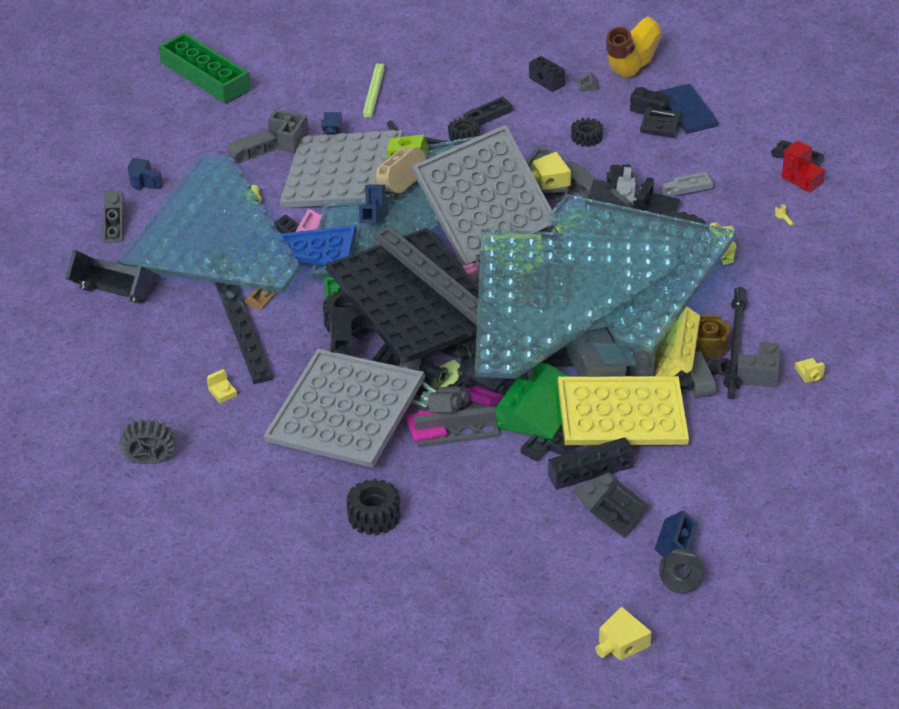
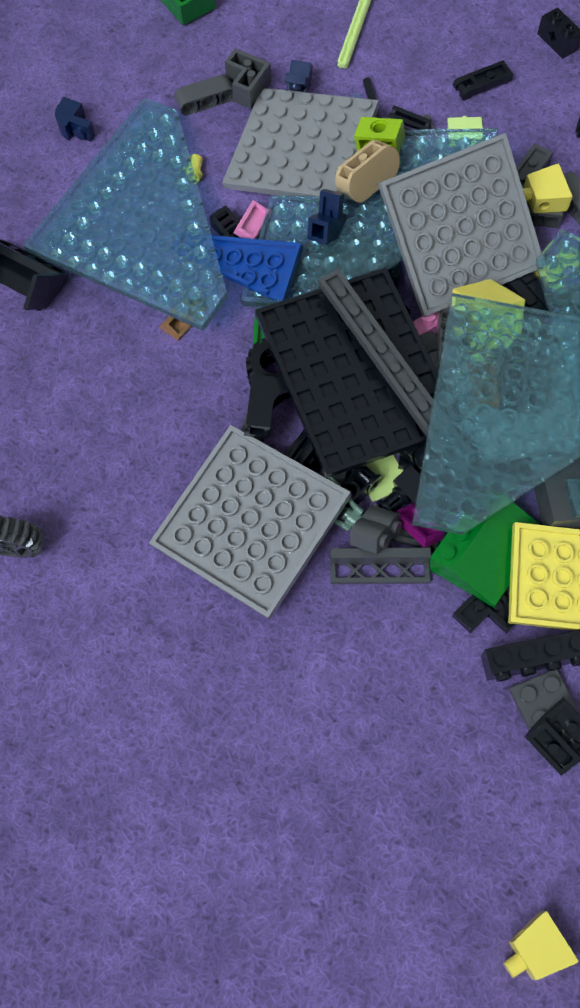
camera: 10 degrees right, 25 degrees up
dark grey slope [104,191,125,243] -> none
black plate [206,254,273,385] -> none
light yellow bracket [207,369,237,403] -> none
black tyre [346,479,401,535] -> none
dark pink piece [405,410,447,443] -> none
black tyre [448,117,481,145] -> none

